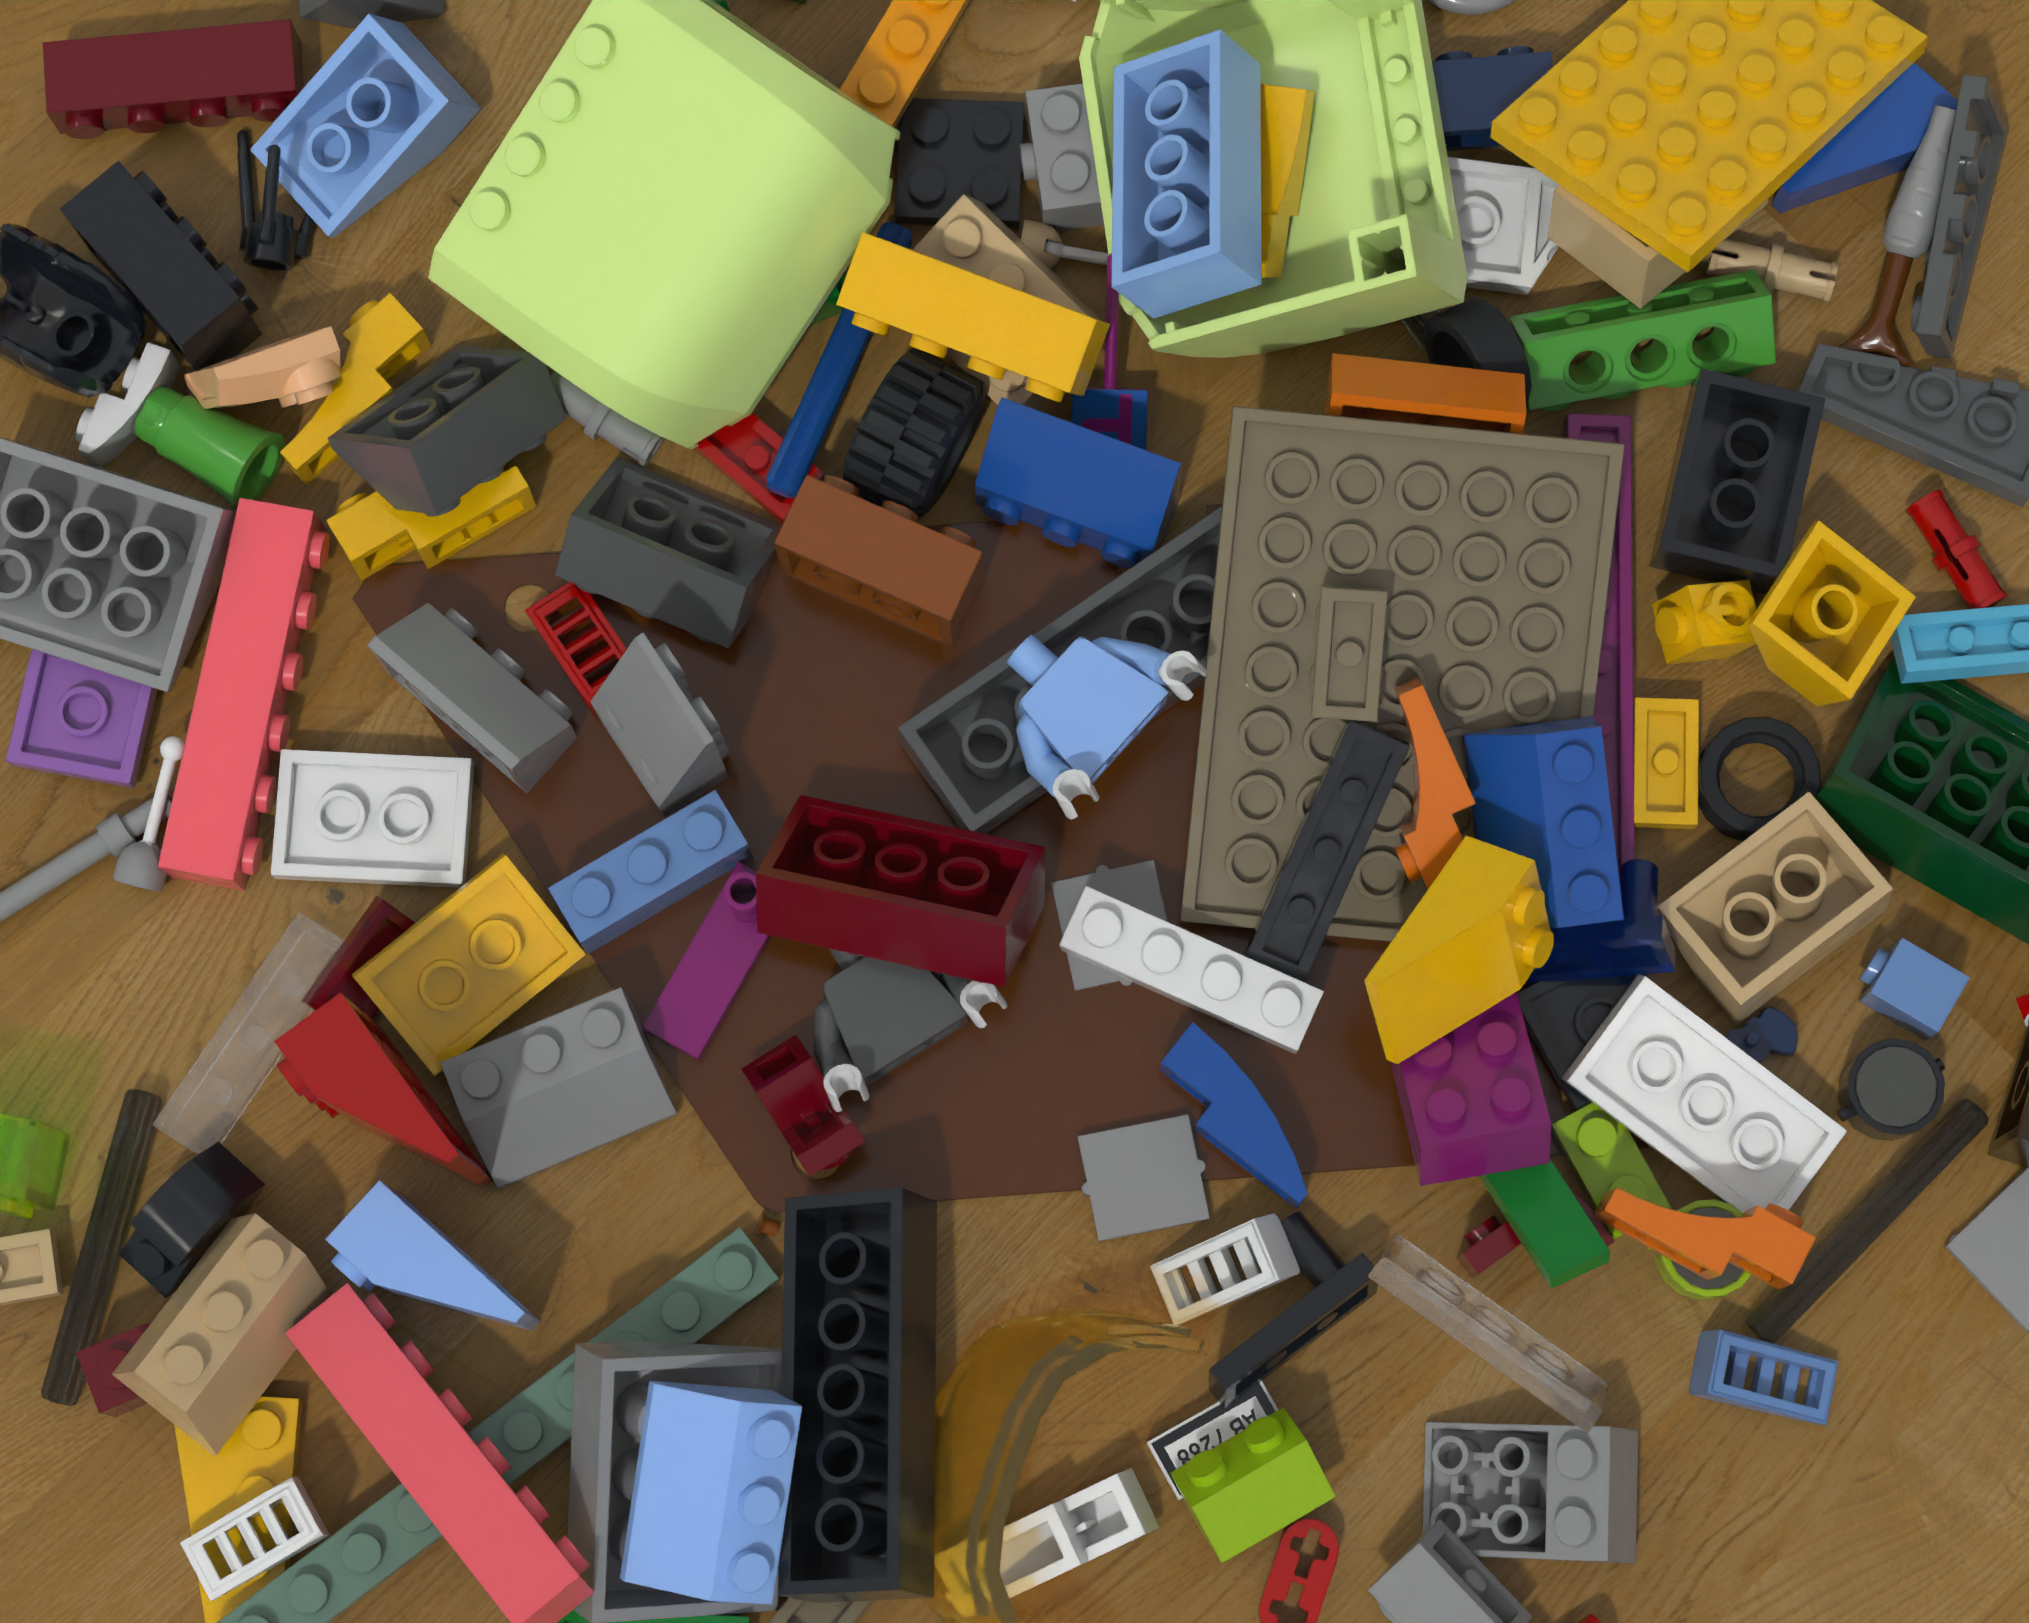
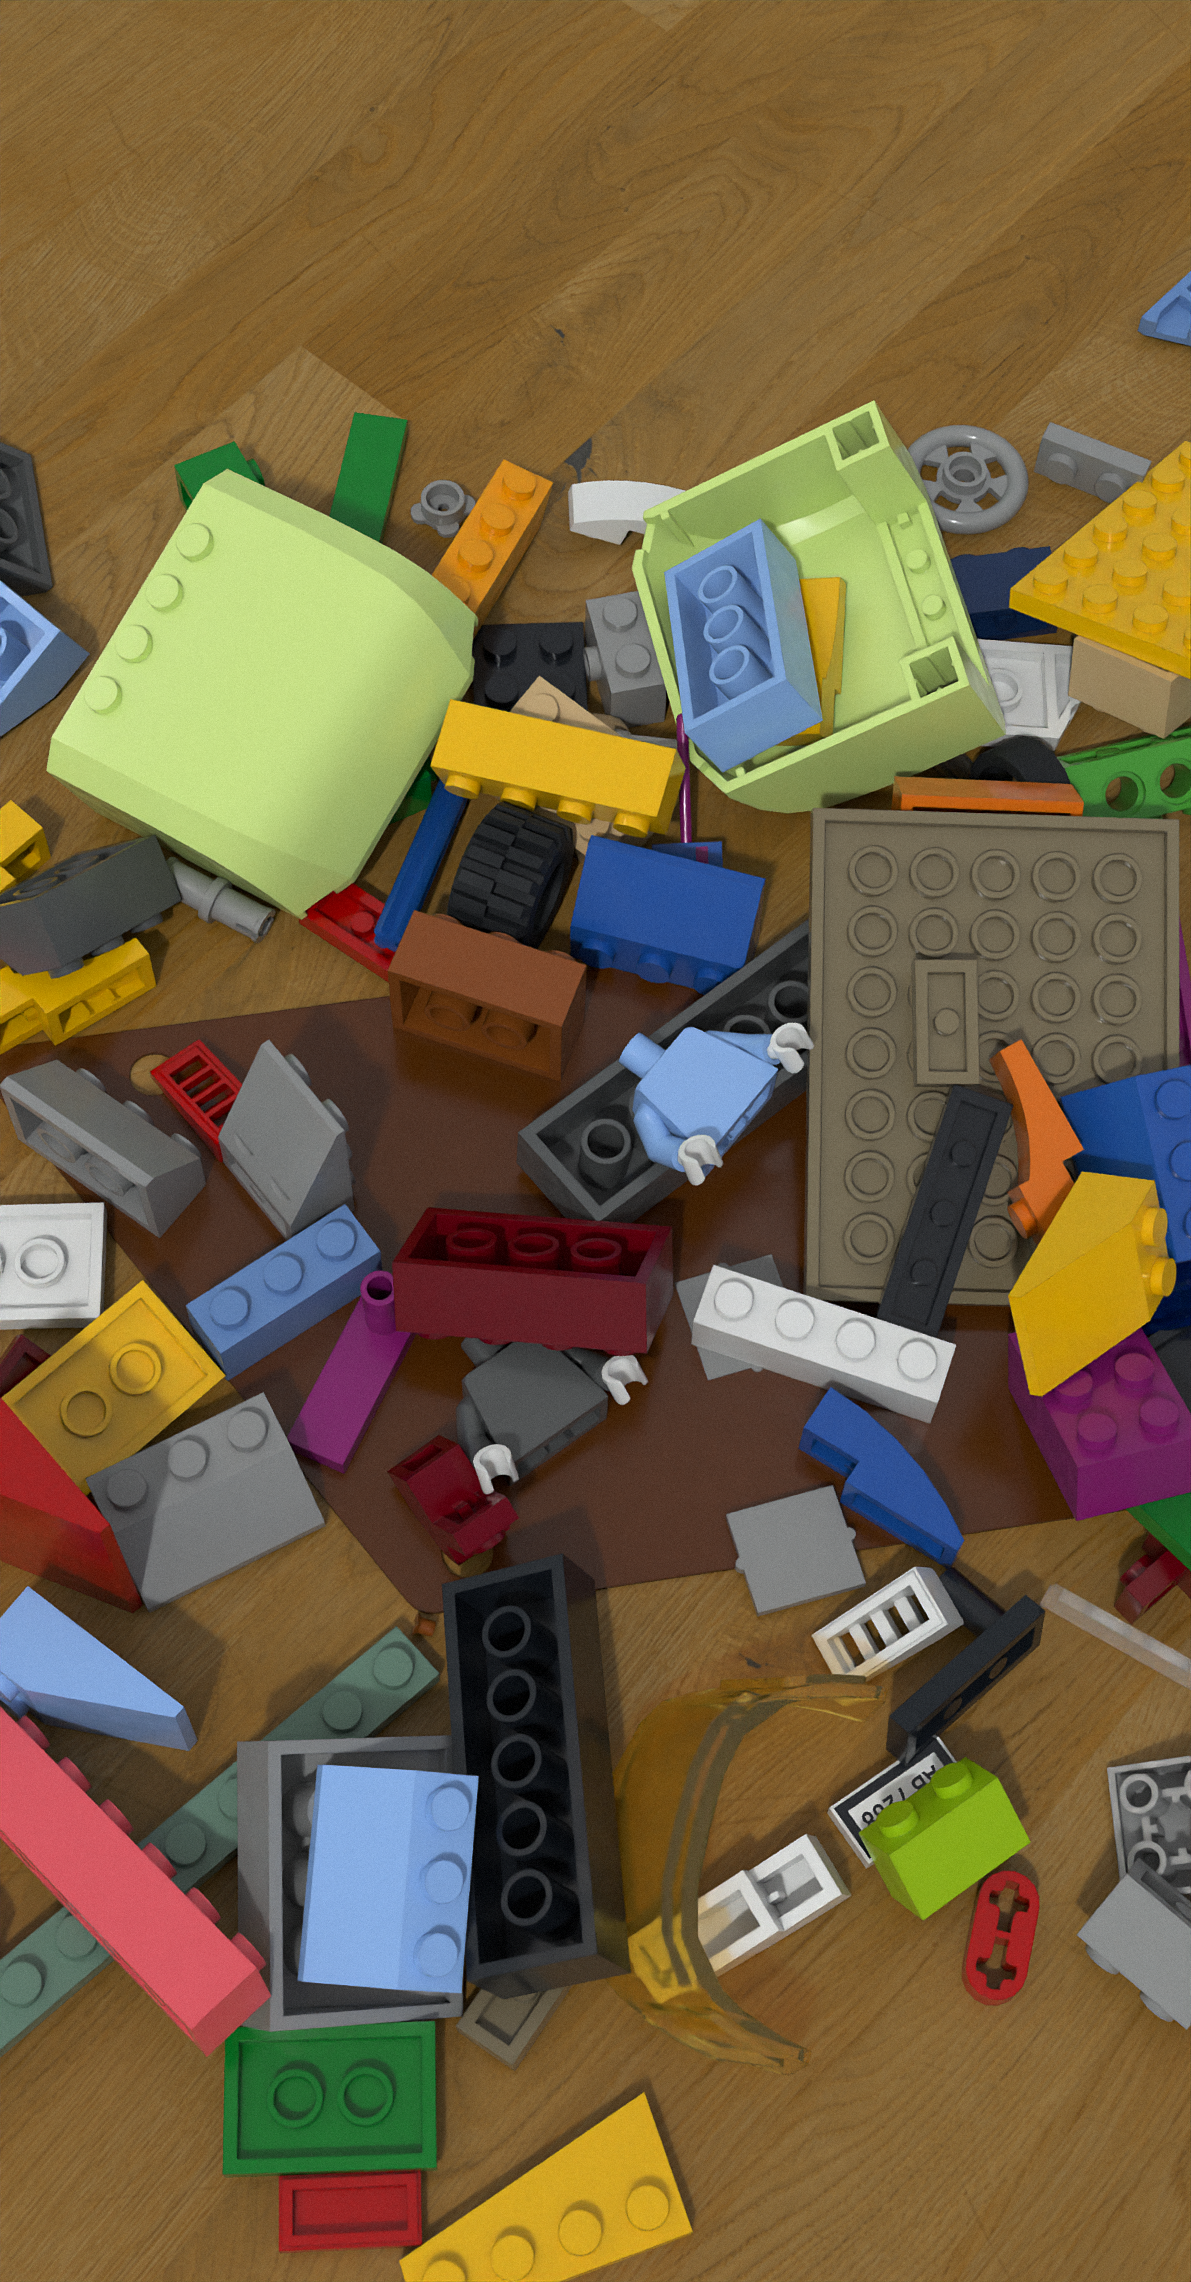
camera: 10 degrees left, 15 degrees down
dark grey slope [555,457,782,649] -> none

